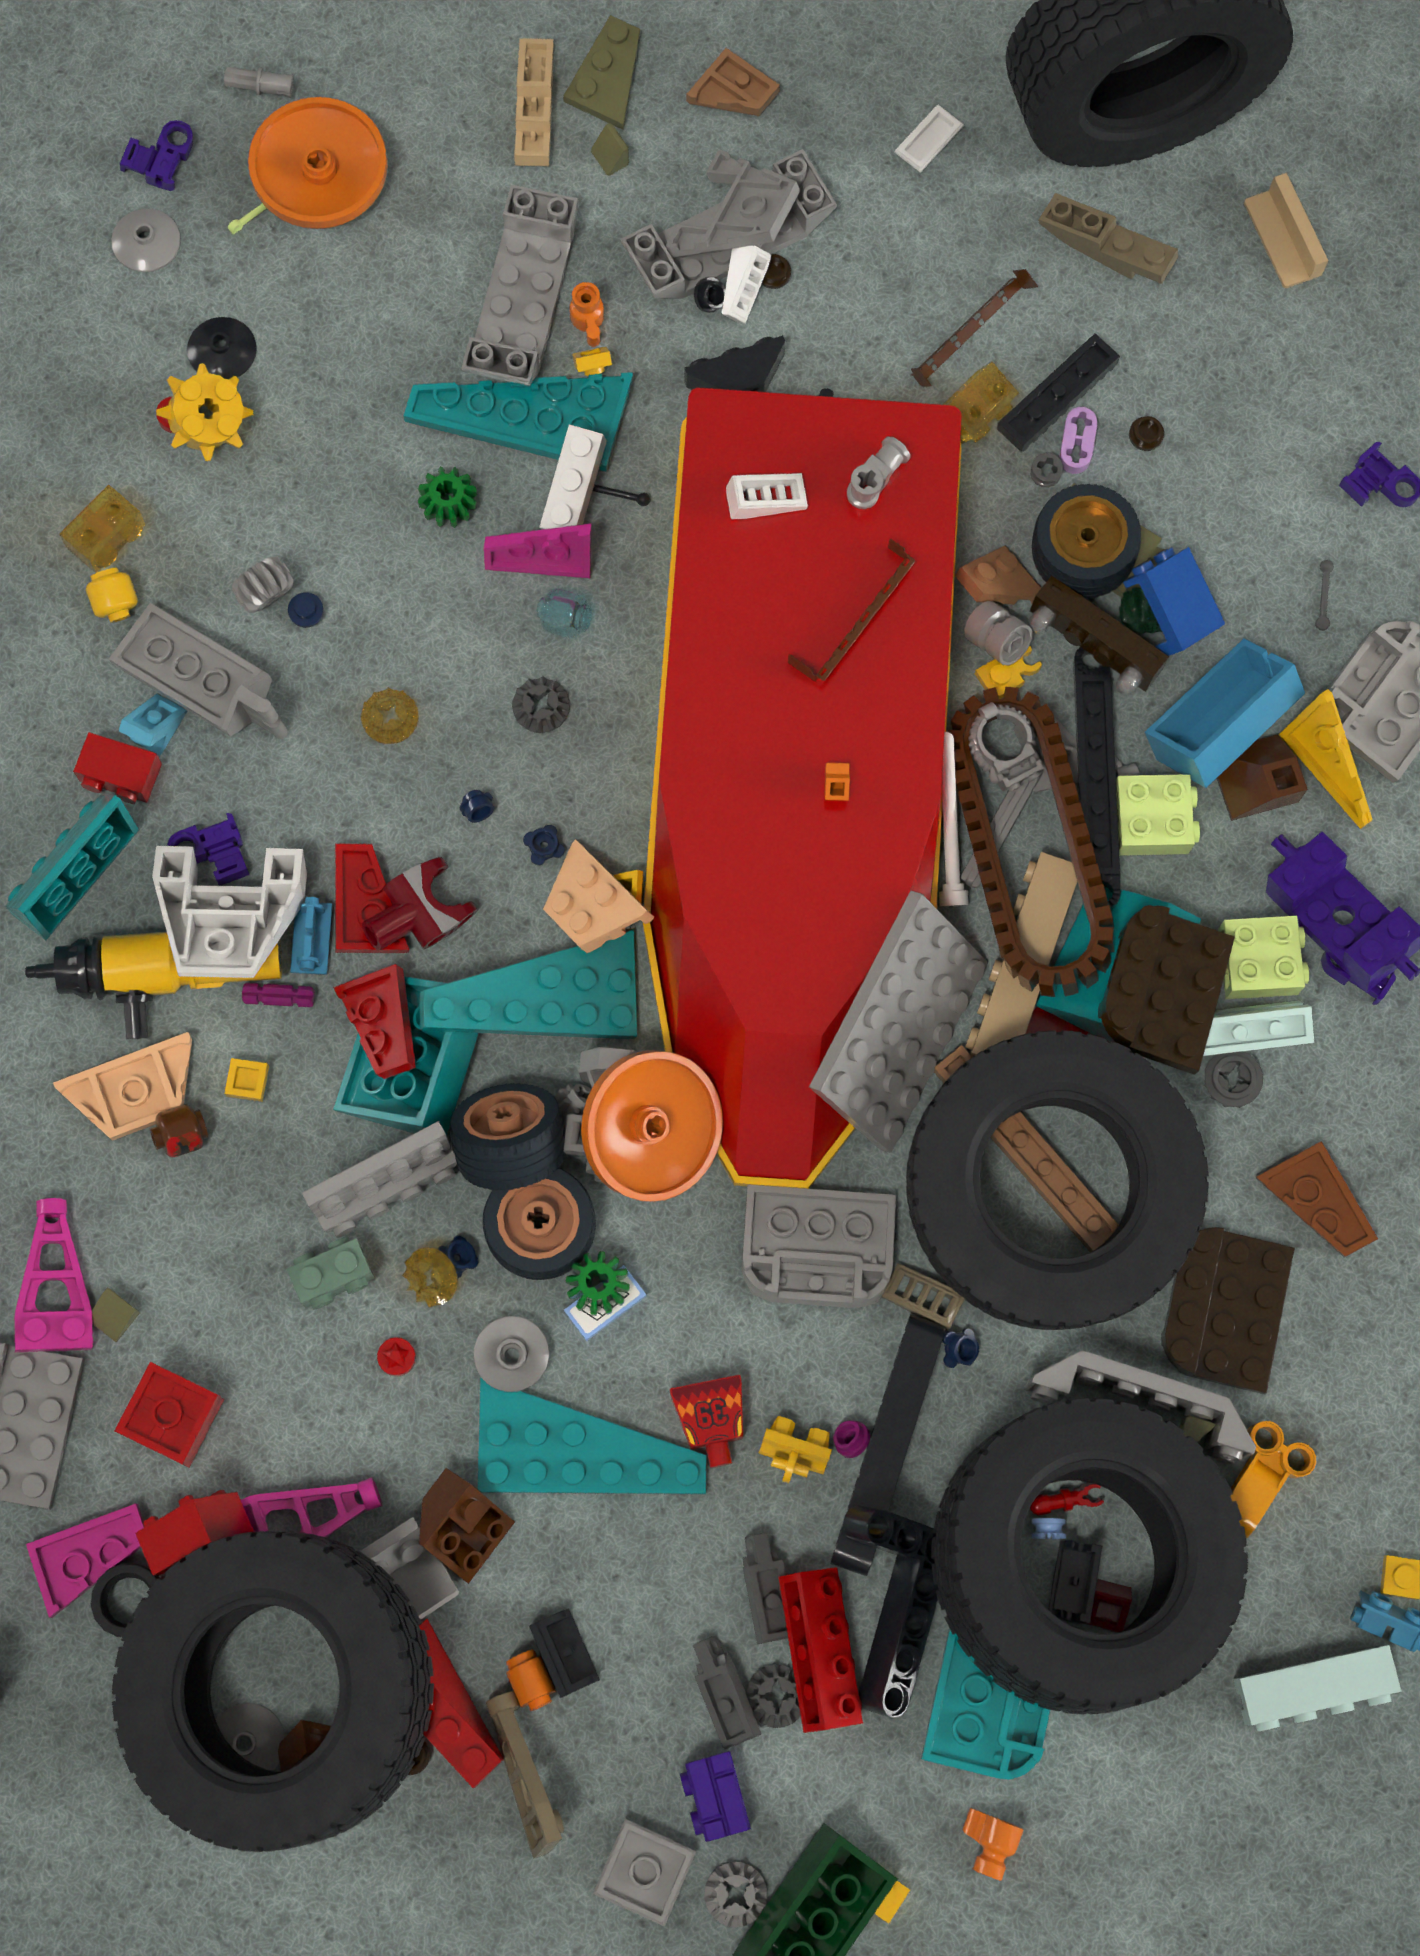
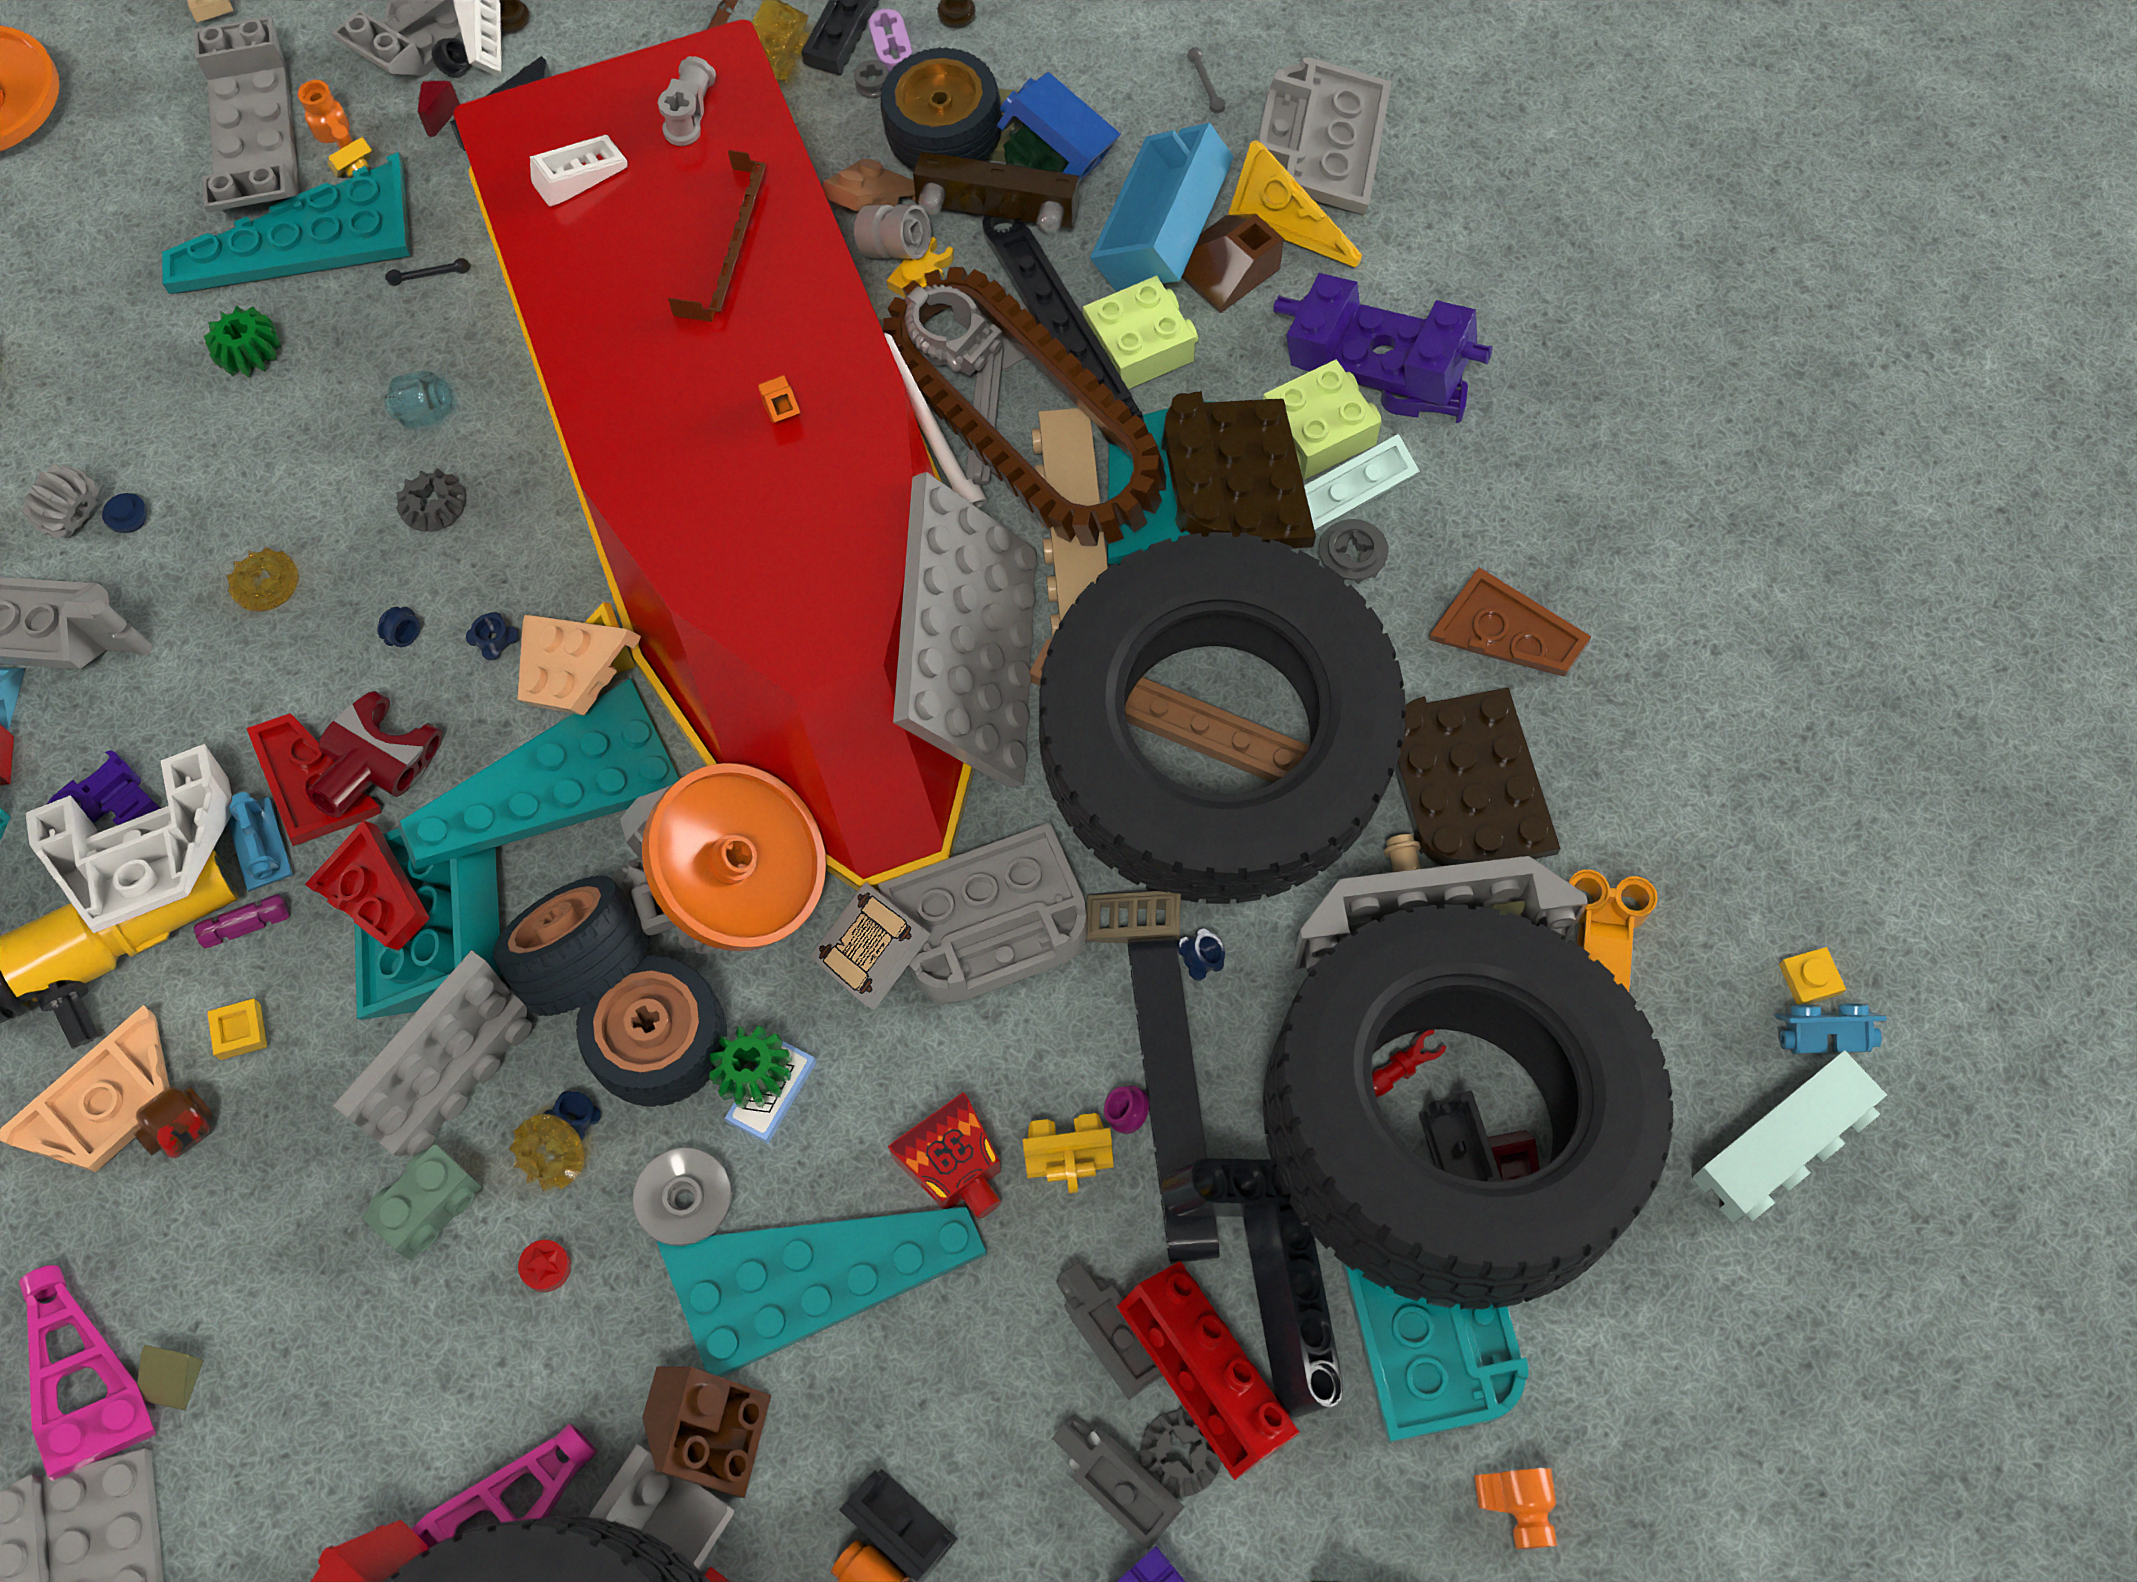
camera: 20 degrees left, 10 degrees down
red container [114,1362,224,1468] -> none
dark pink wing [484,524,591,578] -> none
white brick [539,424,607,530] -> none
light blue bush [1032,1518,1066,1539] -> none
none -> dark red slope [417,80,460,137]
none -> tile [809,882,931,1010]
none -> tan pin [1384,834,1421,872]

